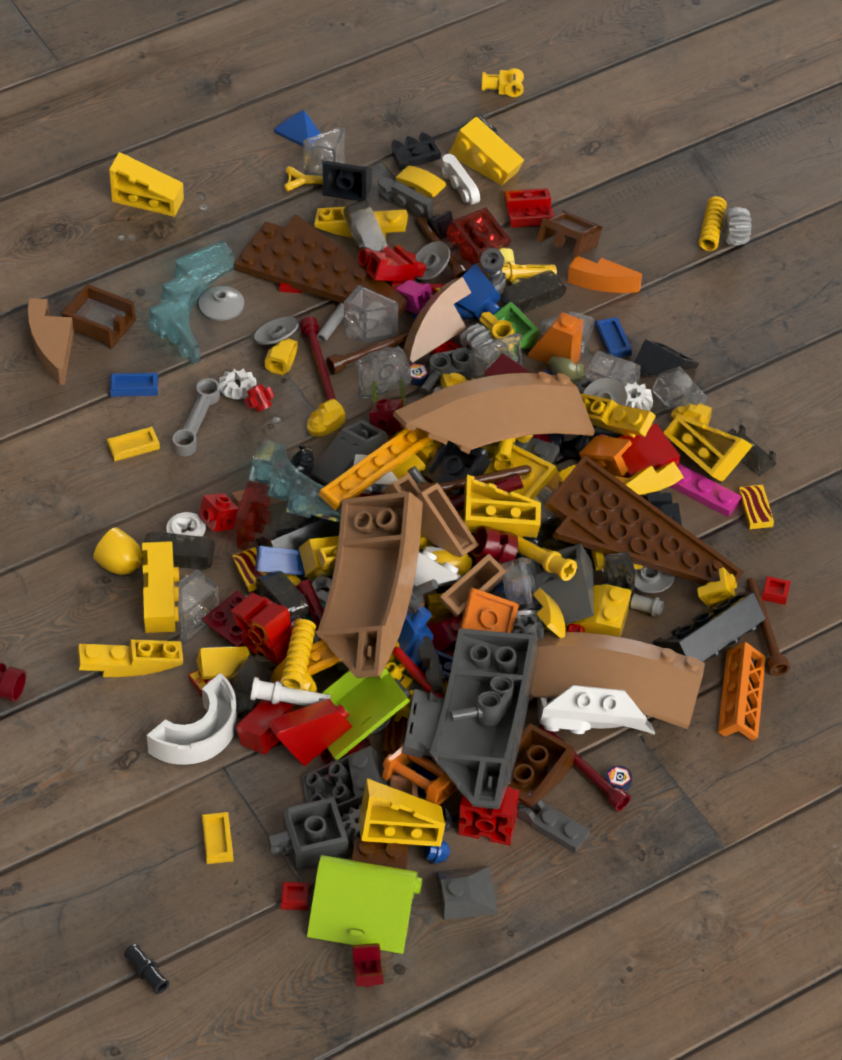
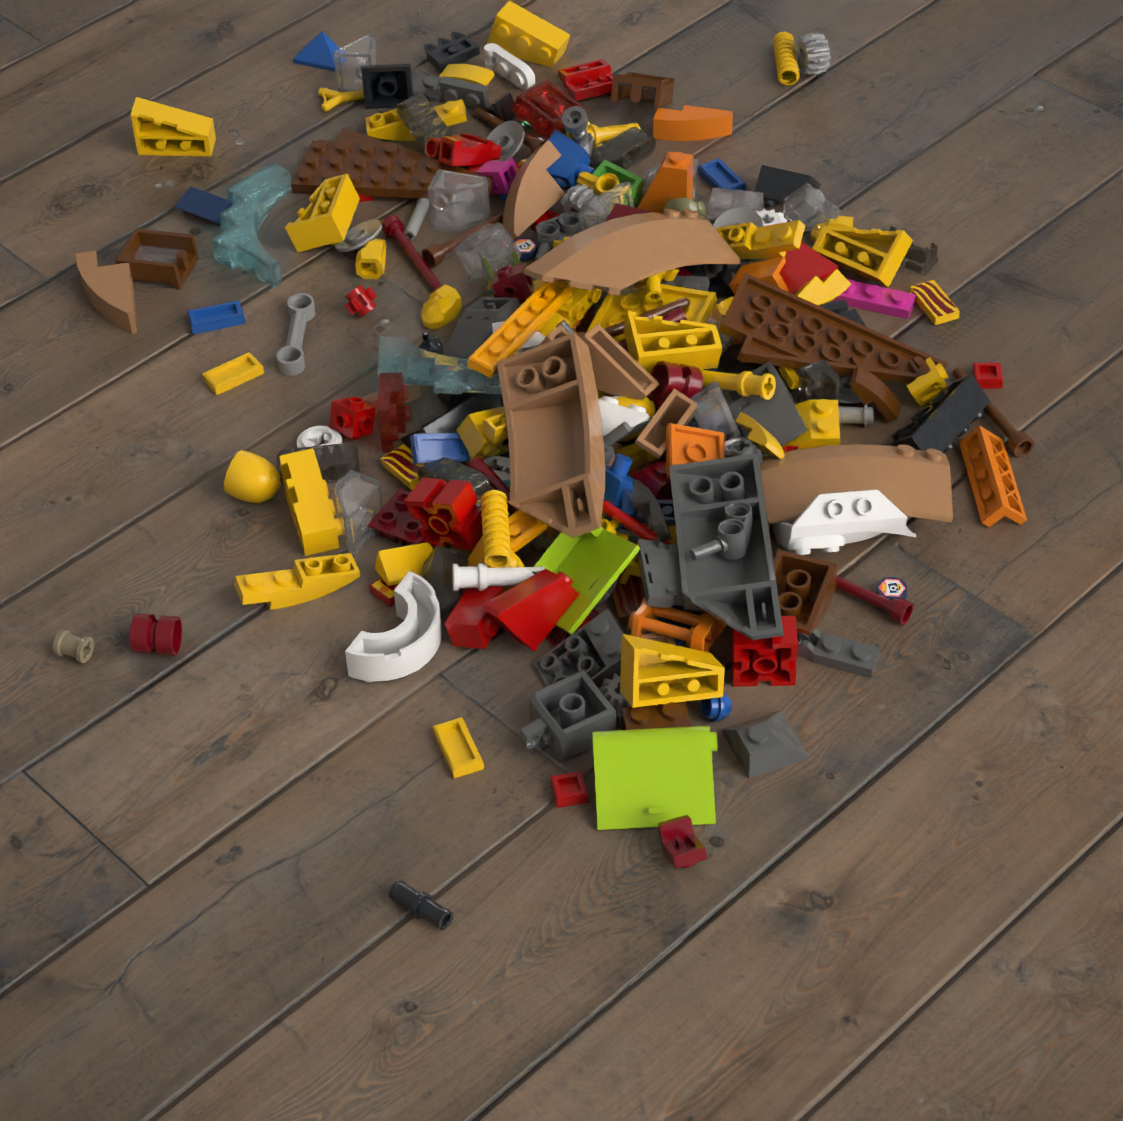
camera: 10 degrees left, 5 degrees down
light grey dish [198,286,244,321] -> none
white gear [219,368,256,399] -> none
black plate [422,441,492,495] -> none
none -> dark blue slope [175,186,233,226]
none -> yellow wedge [285,174,360,252]
none -> reddish brown slope [850,366,901,422]

